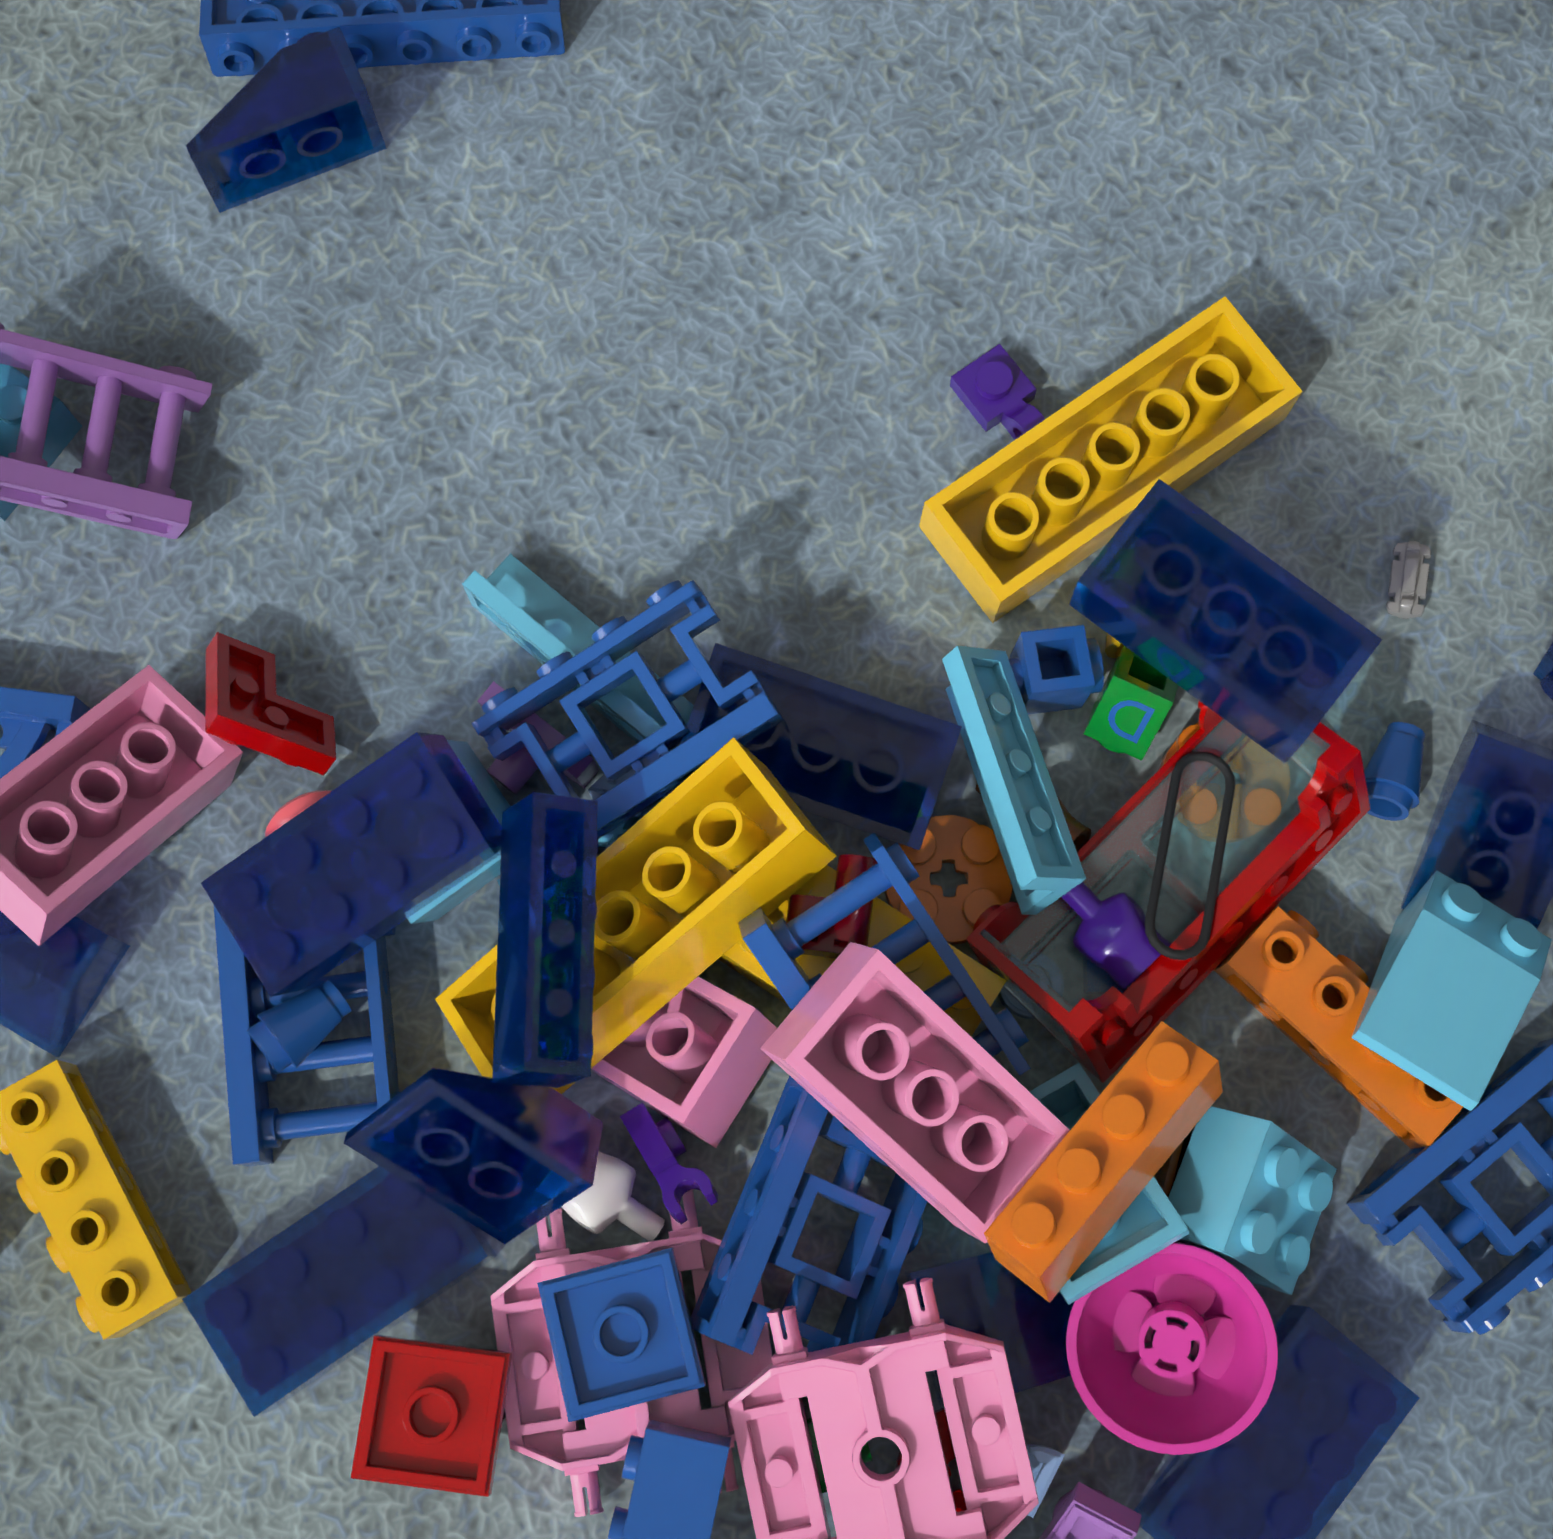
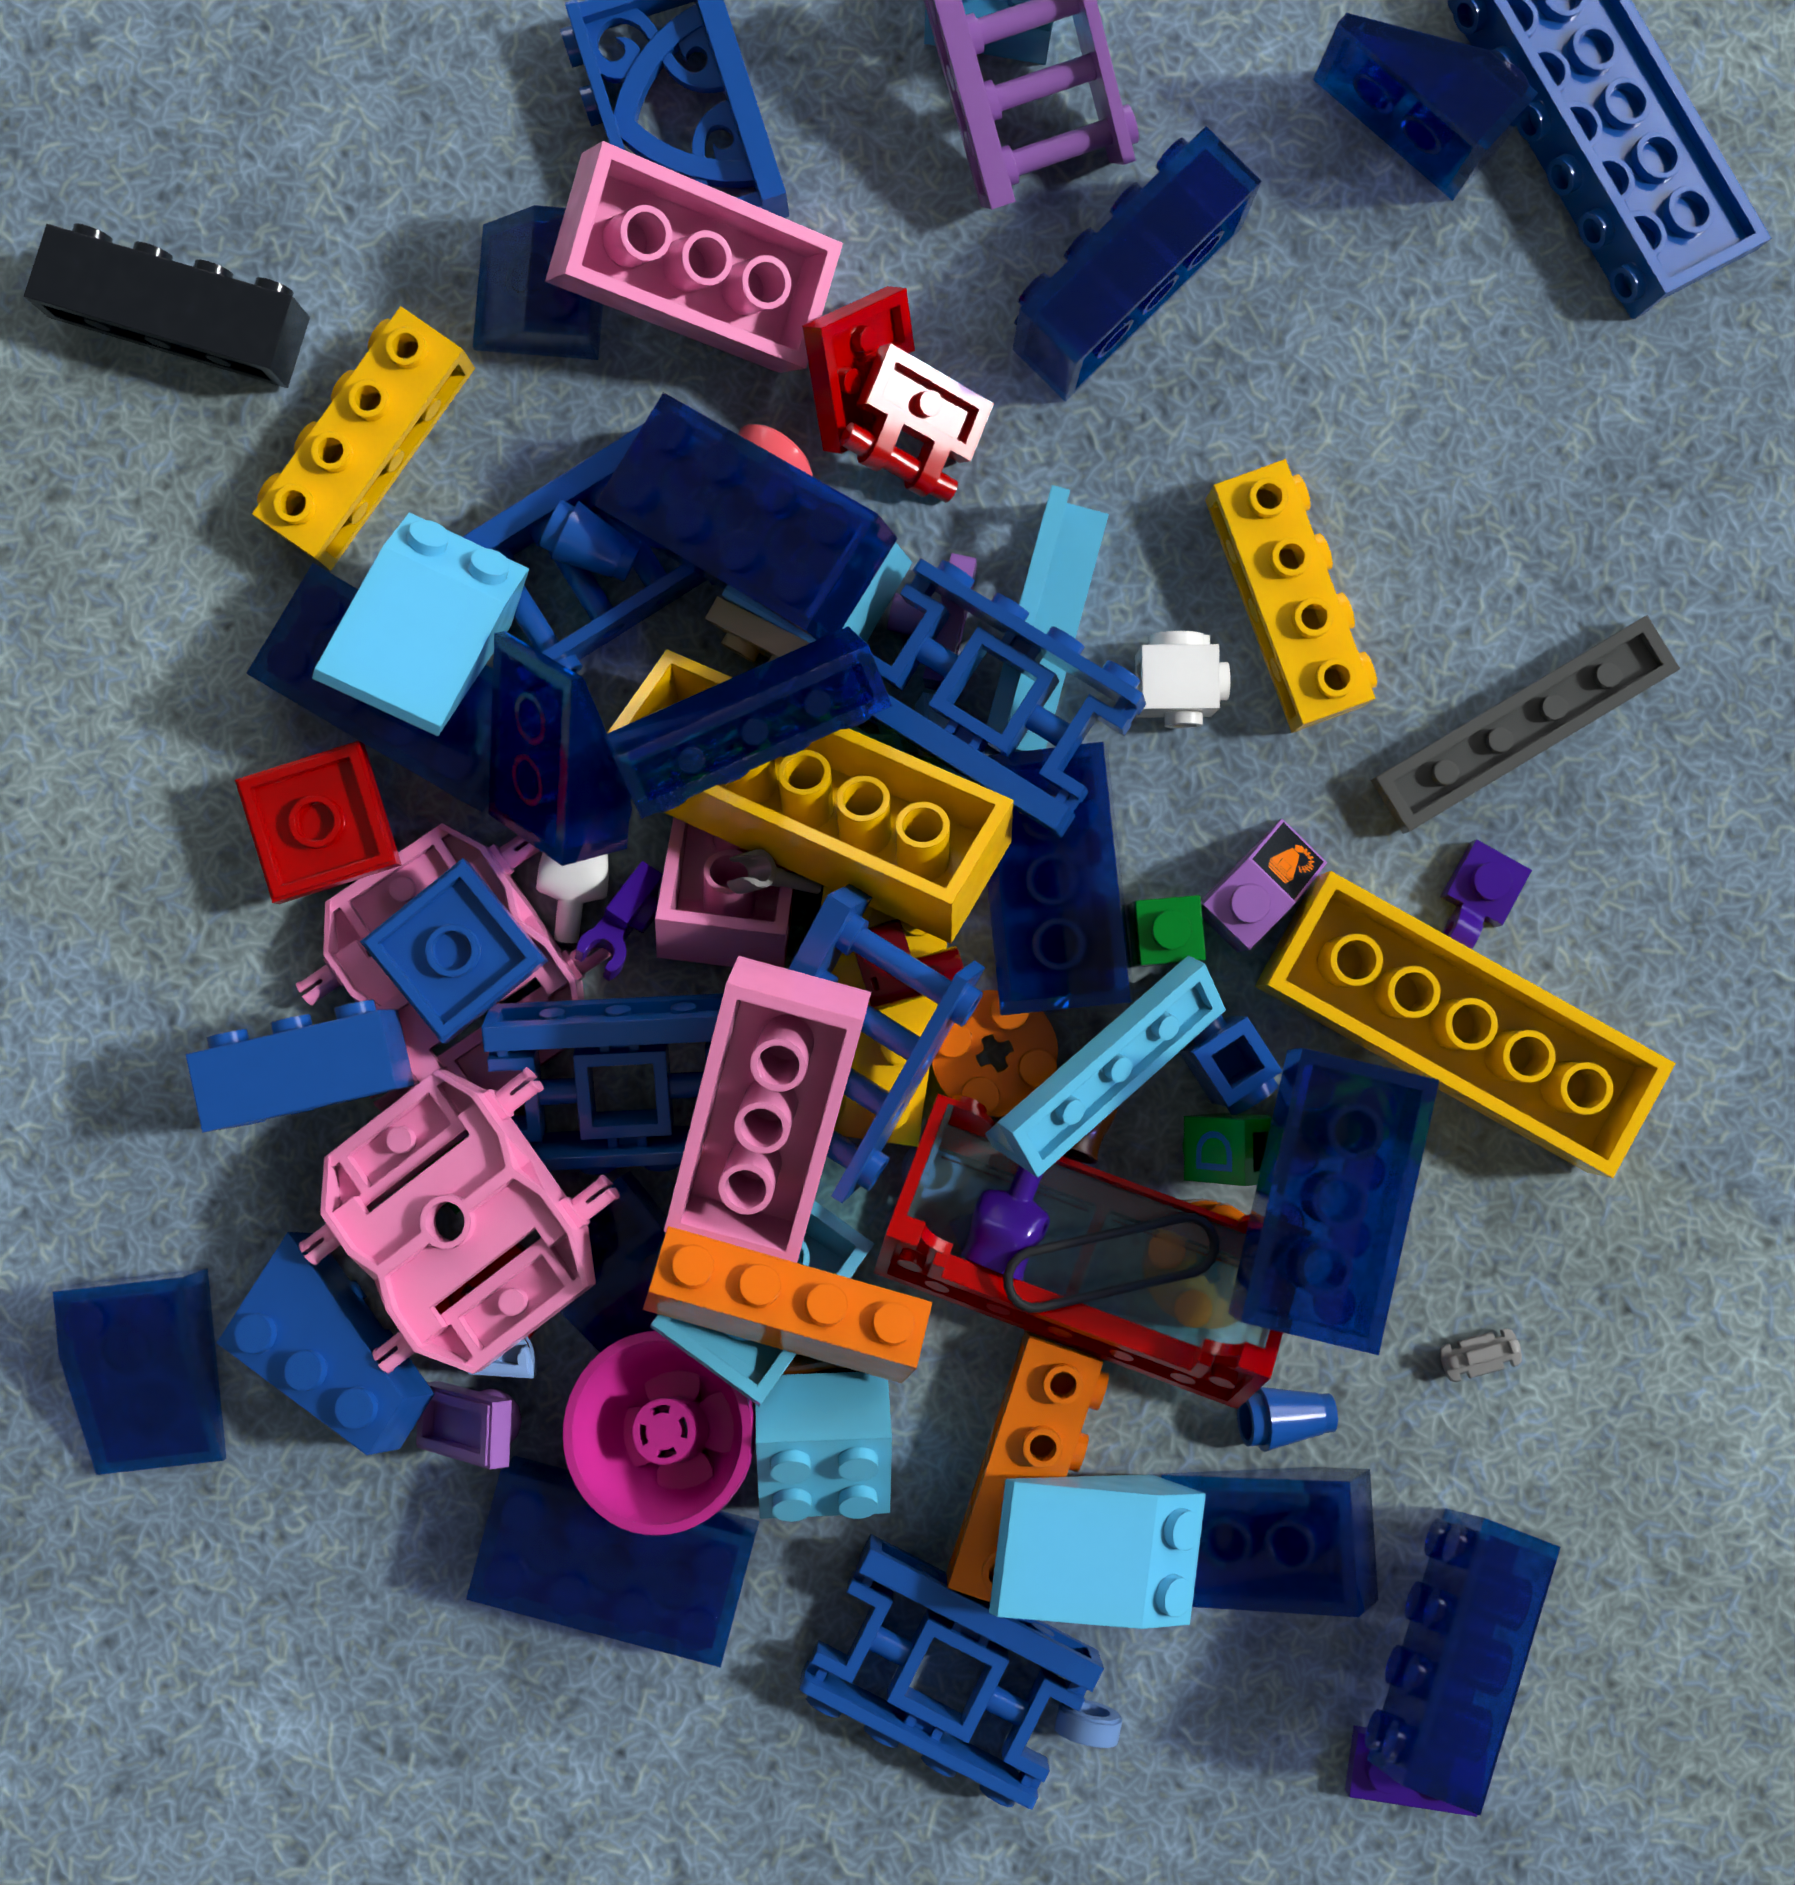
camera: 65 degrees right, 10 degrees up
none -> medium azure slope [312,512,529,736]
none -> tan plate [705,596,840,688]
none -> light grey hand [727,849,822,894]
none -> plate [840,343,994,503]
none -> clear blue brick [1012,126,1262,402]
none -> green brick [1127,895,1206,967]
none -> white brick [1135,631,1230,728]
none -> medium lavender slope [1201,819,1327,953]
none -> yellow brick [1205,459,1377,733]
none -> dark grey plate [1371,615,1680,834]

